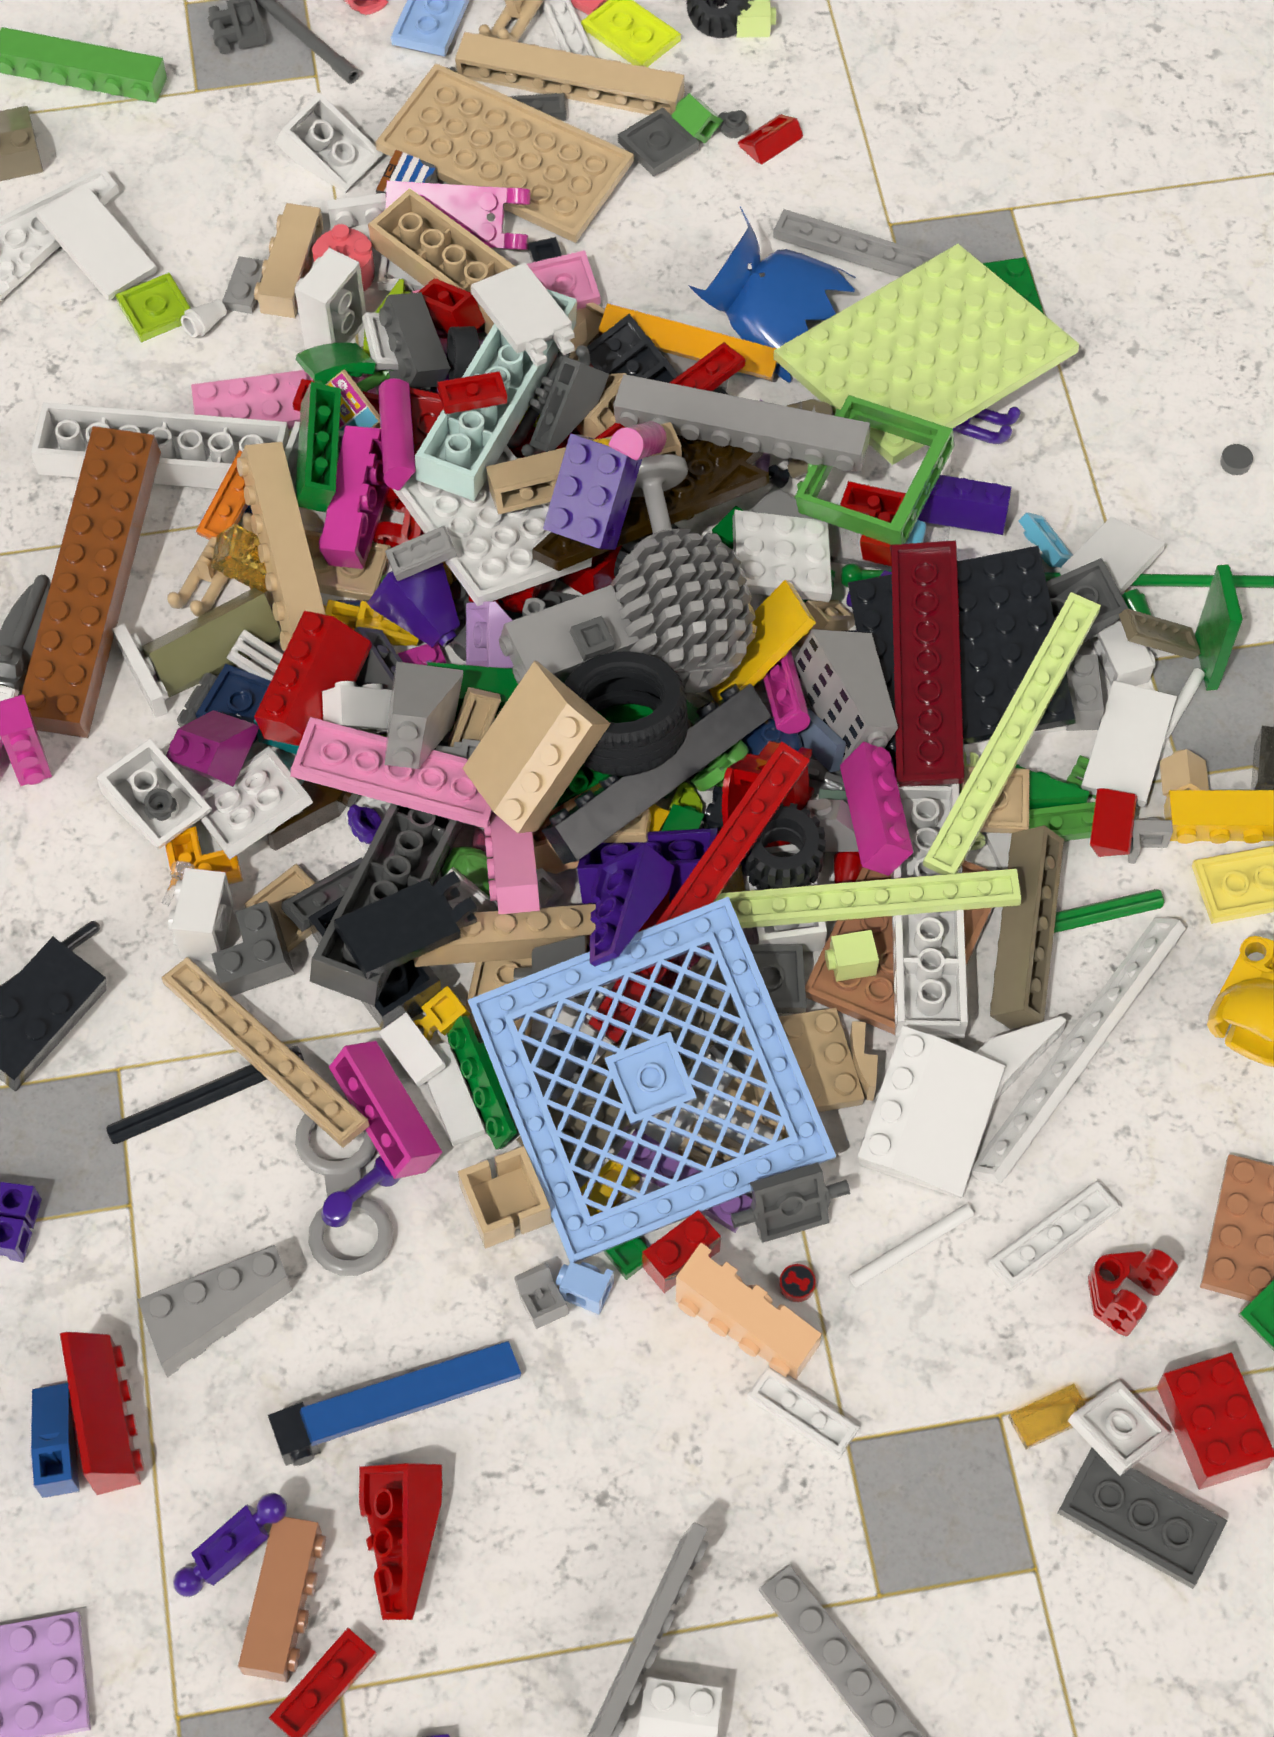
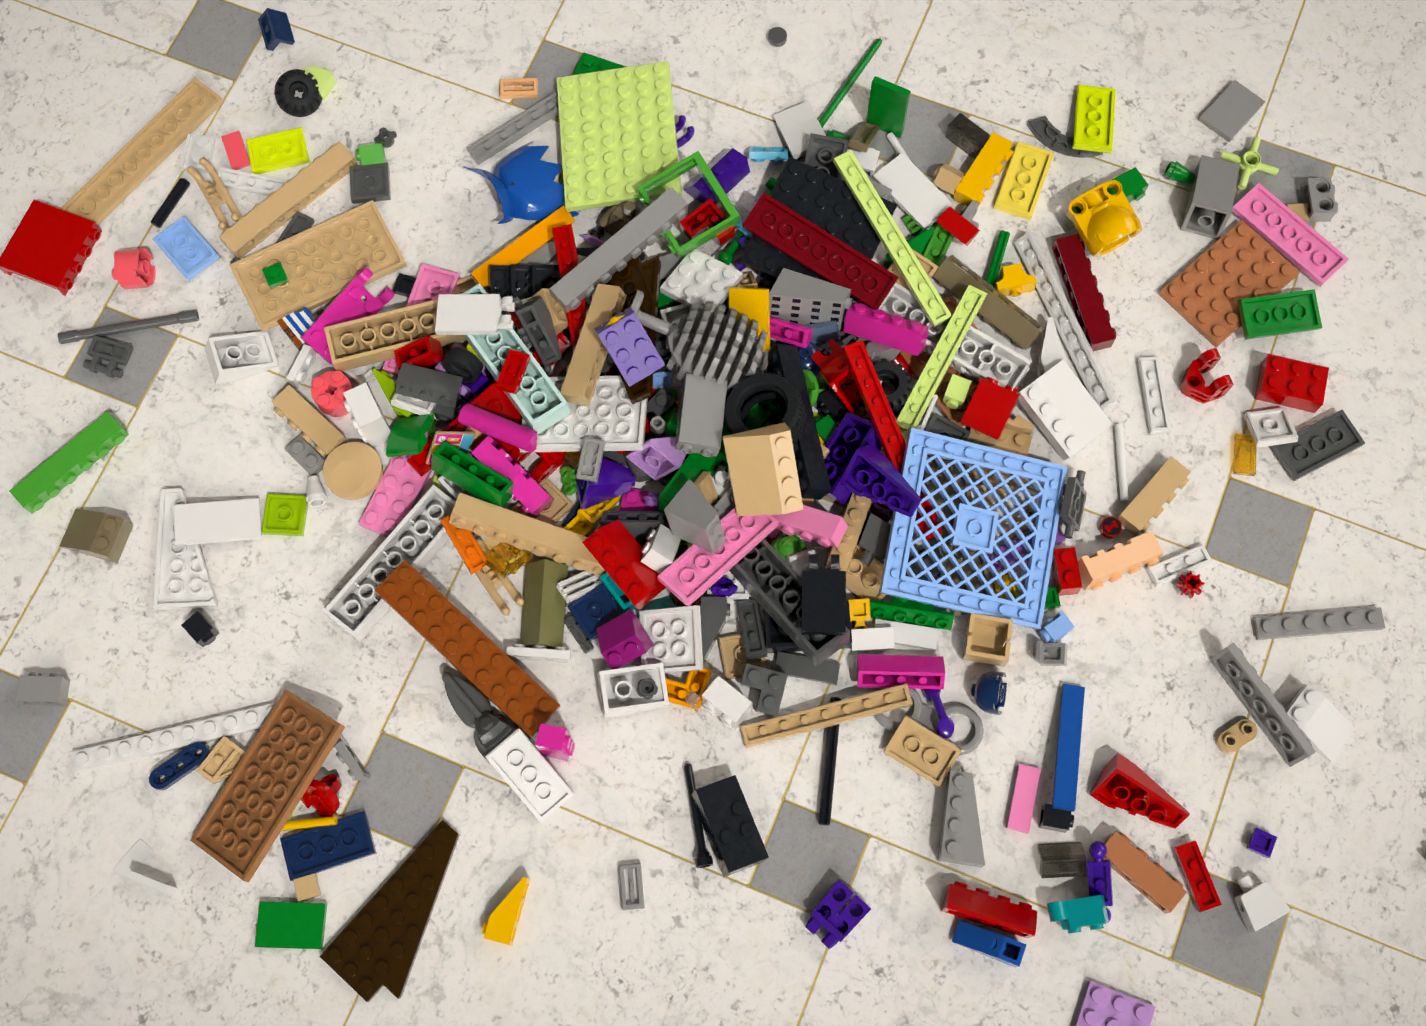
camera: 55 degrees left, 10 degrees up
dark grey plate [570,616,616,661] -> none
brick [608,421,667,461] -> none
red slope [738,114,803,164] -> none
none -> green plate [262,262,289,289]
none -> tan piece [323,442,383,500]
none -> light nougat tile [500,78,538,99]
none -> dark grey slope [700,597,730,663]
none -> dark grey tile [774,652,840,685]
none -> tan plate [883,715,962,787]
none -> red brick [960,376,1020,441]
none -> dark blue cylinder [971,671,1007,715]
none -> yellow brick [994,263,1037,297]
none -> bright pink tile [1006,764,1041,834]
none -> clear smoke panel [1037,842,1087,878]
none -> teal hinge [1047,895,1109,934]
none -> dark red brick [1052,234,1116,351]
none -> tan brick [1117,456,1191,537]
none -> red gear [1176,571,1205,599]
none -> tan plate [1216,719,1258,754]

